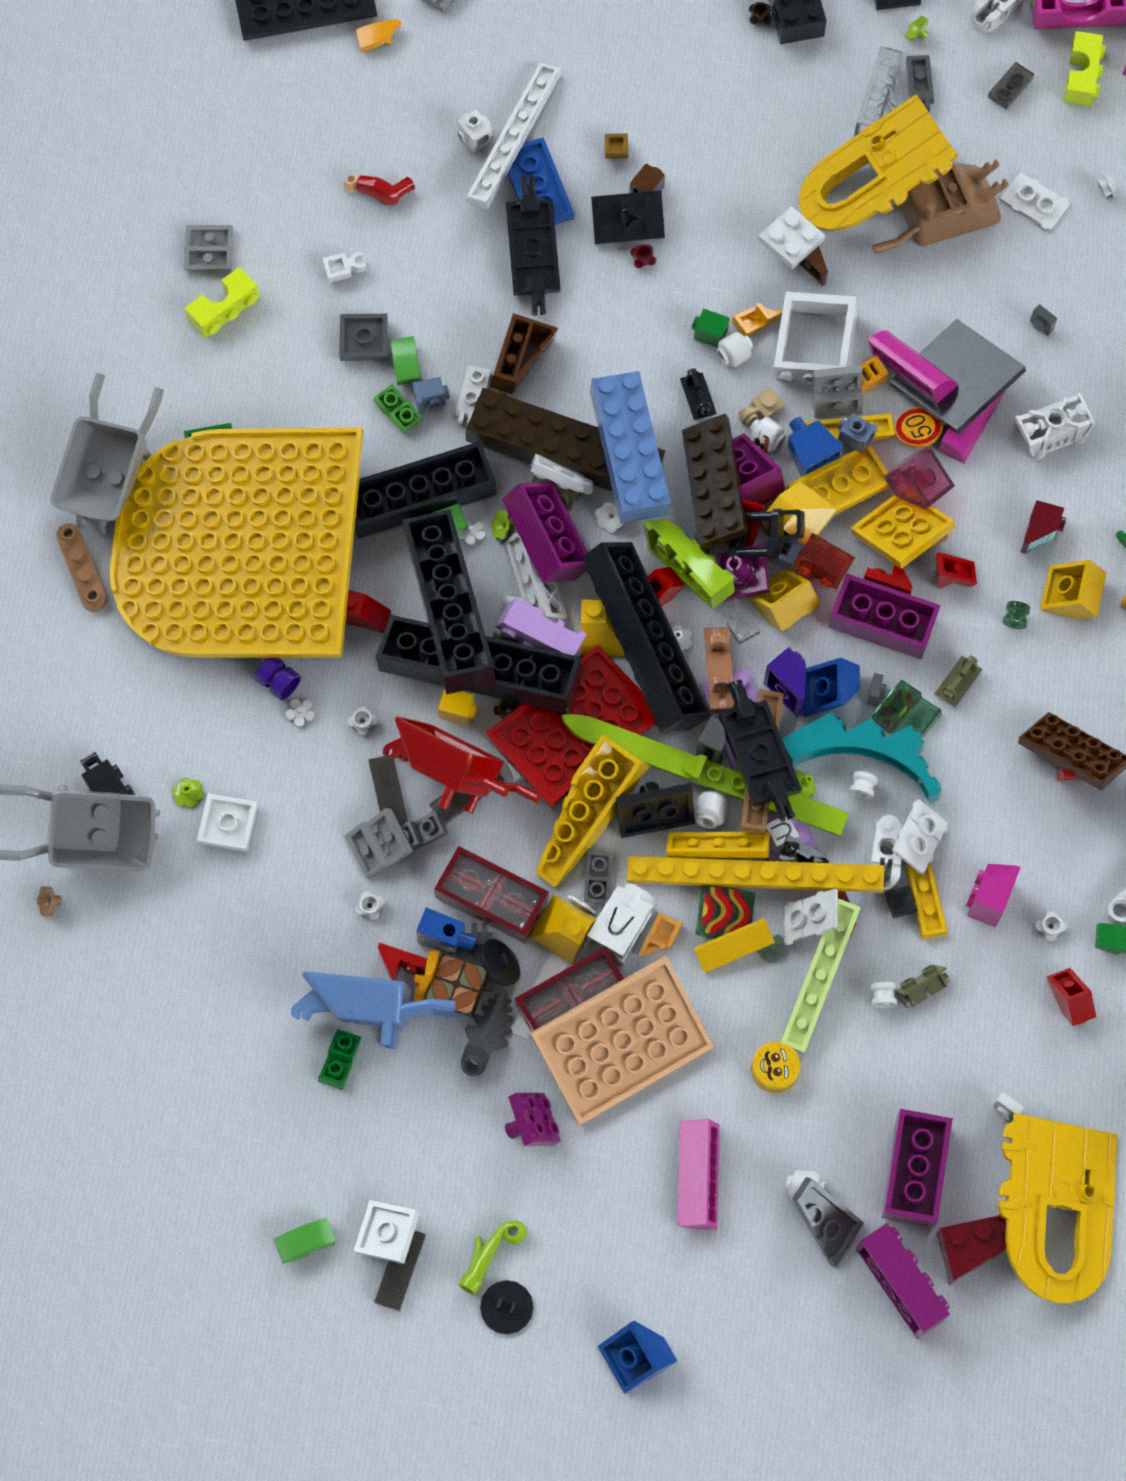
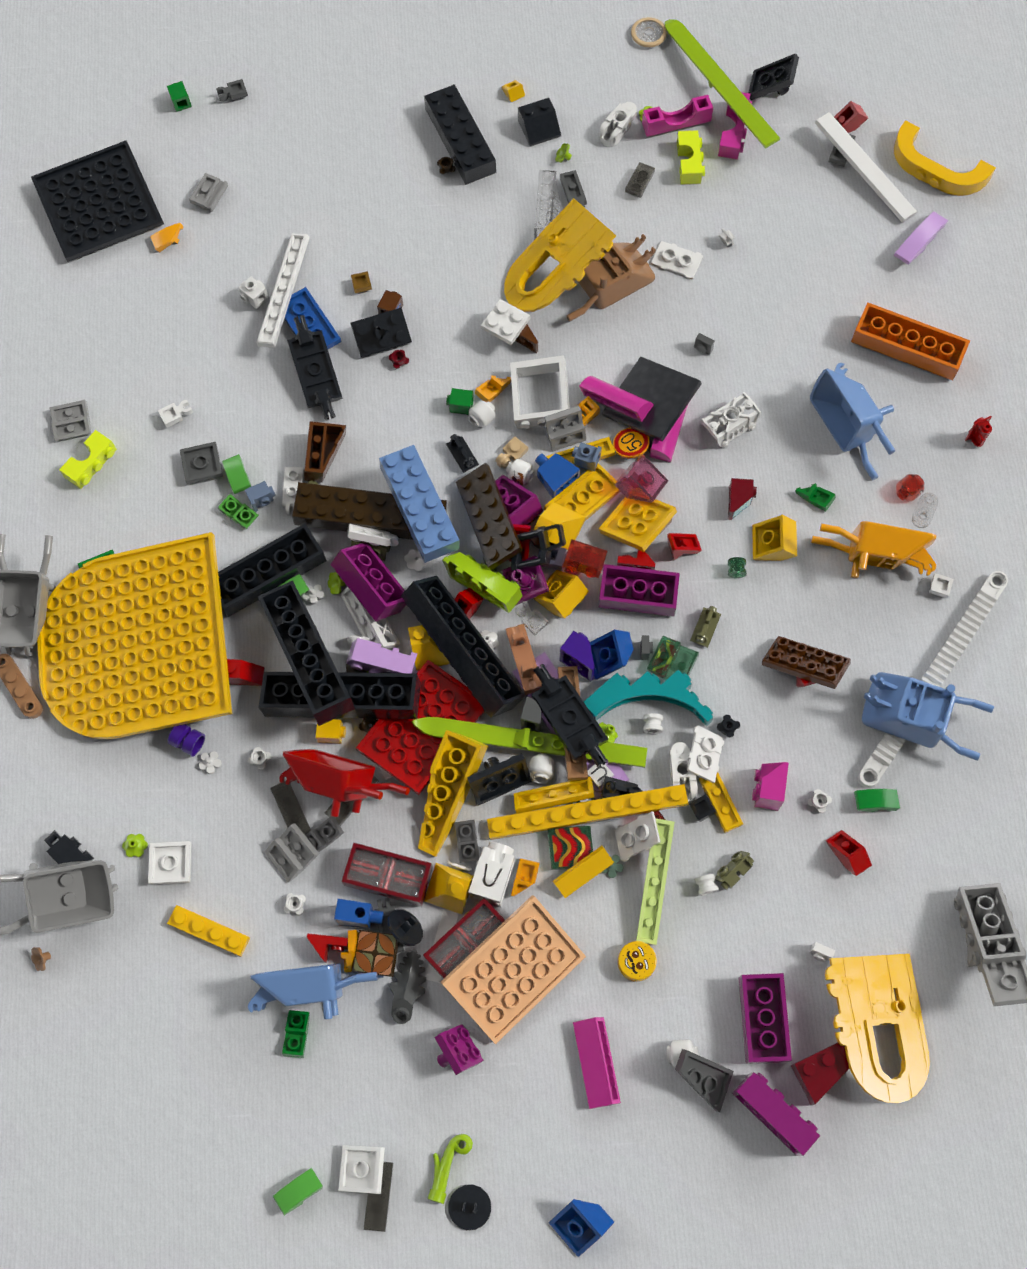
camera: 10 degrees left, 0 degrees up
red arm [344,174,415,206] -> none
none -> yellow plate [167,905,250,957]
none -> black plate [717,715,740,738]

